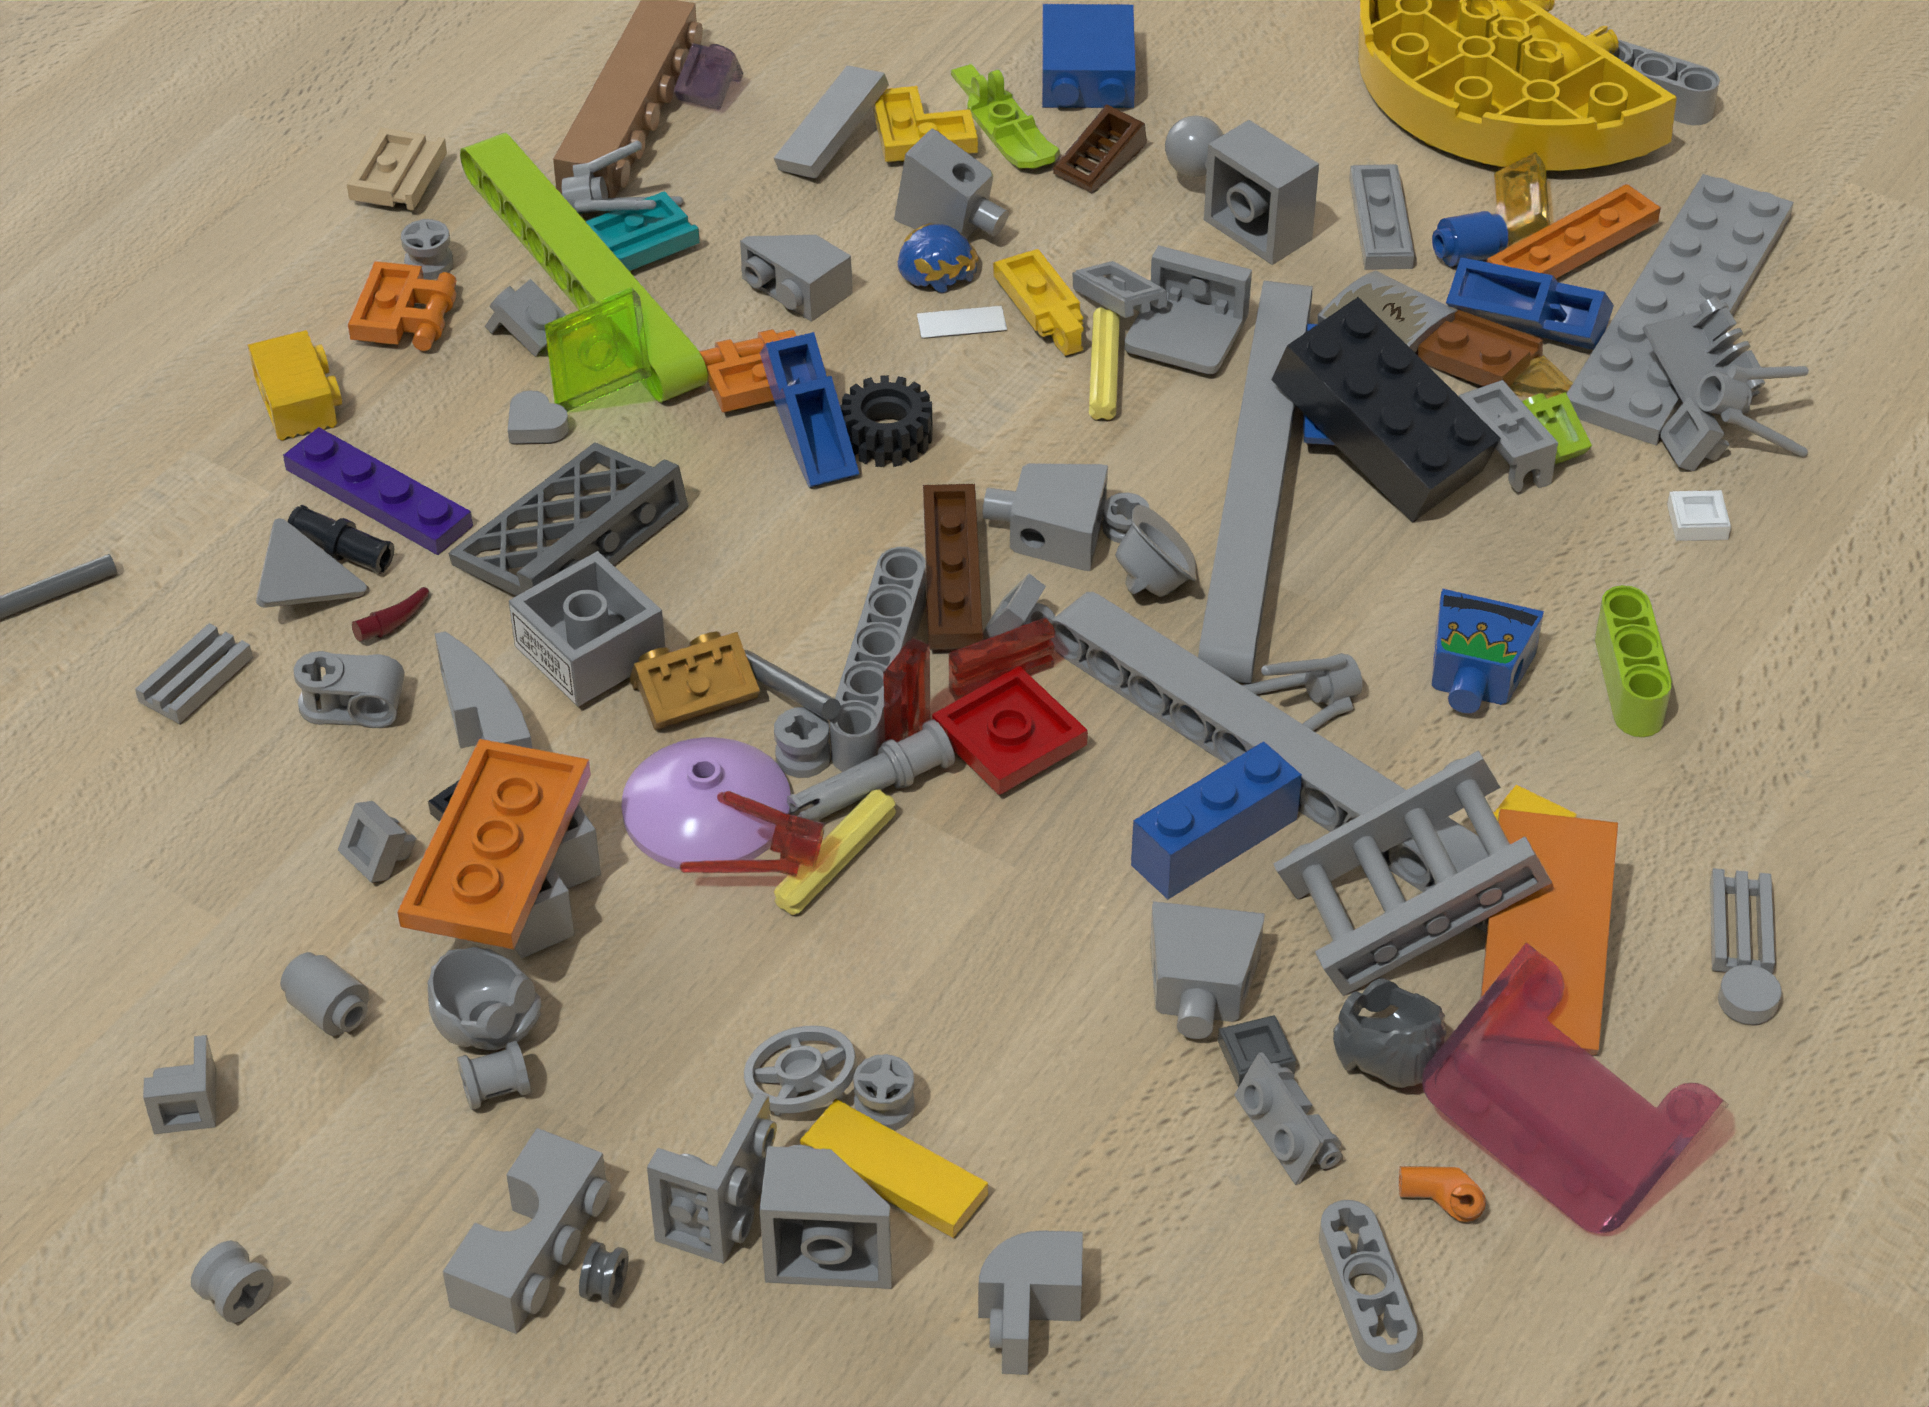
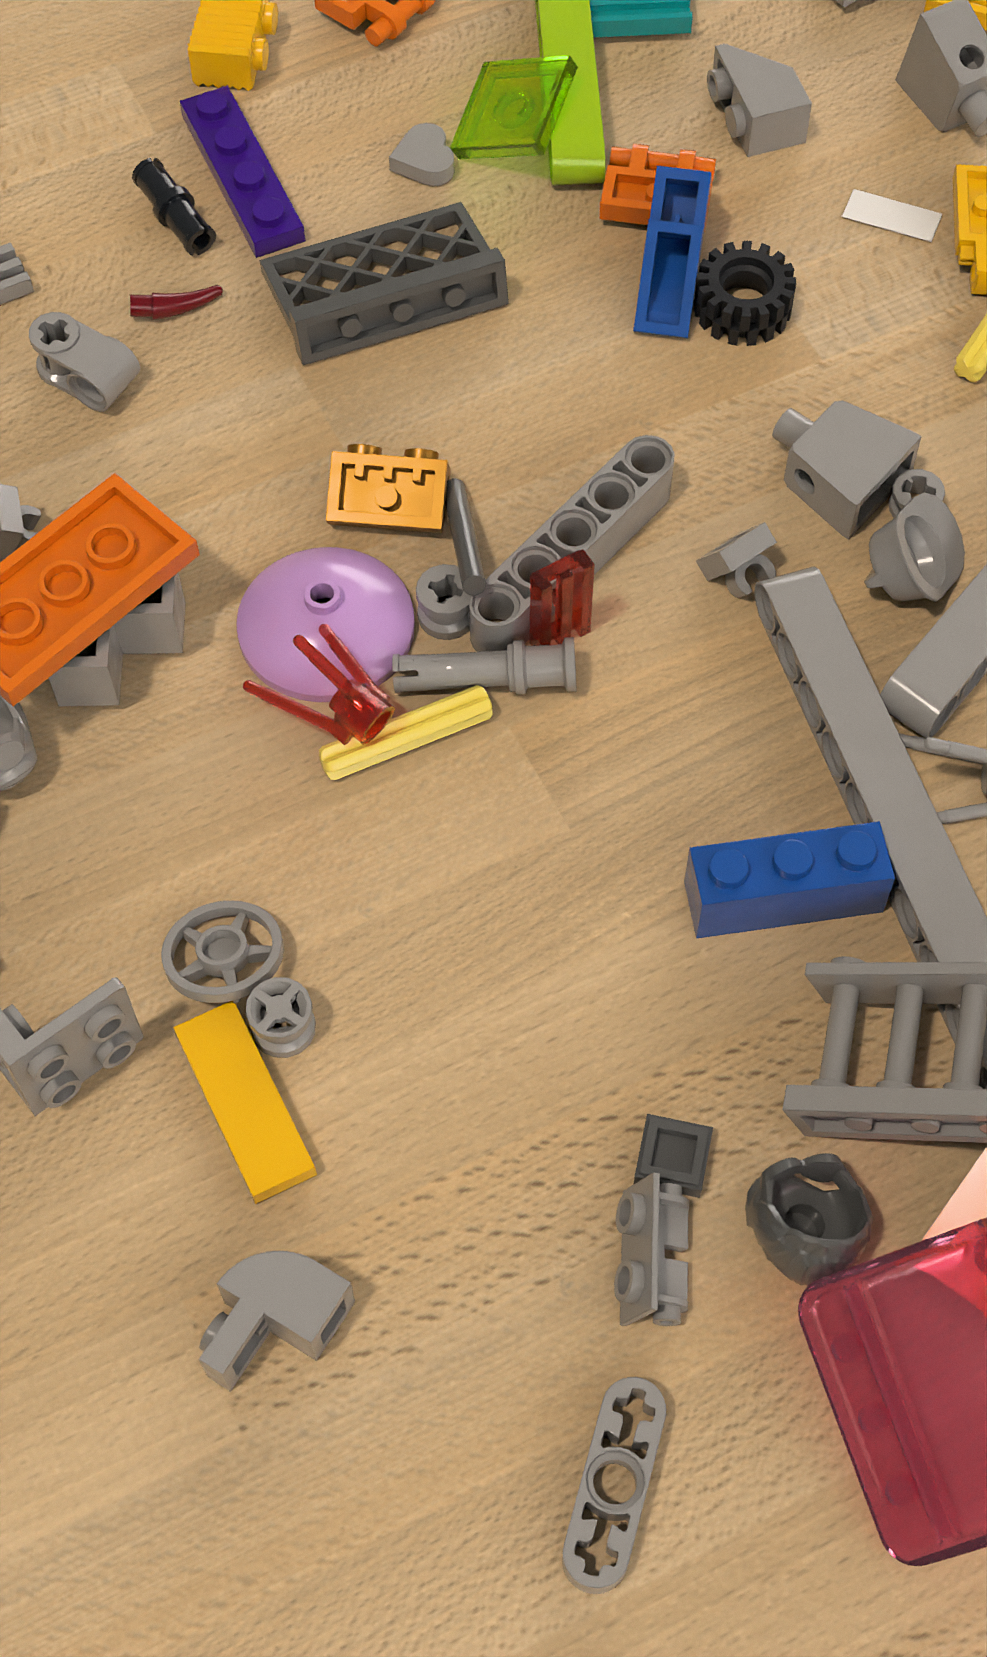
camera: 30 degrees right, 15 degrees up
light grey piece [256,518,367,608] -> none
light grey slope [435,631,533,749] -> none
light grey bracket [485,279,572,357] -> none
light grey brick [509,551,665,707] -> none
light grey slope [760,1145,892,1289] -> none
blue hair [897,223,979,293] -> none
reddish brown plate [923,484,983,650] -> none
red plate [932,666,1088,795] -> none
clear red tile [949,618,1055,701] -> none
light grey torso [1150,901,1265,1039] -> none
orange arm [1399,1166,1486,1222] -> none

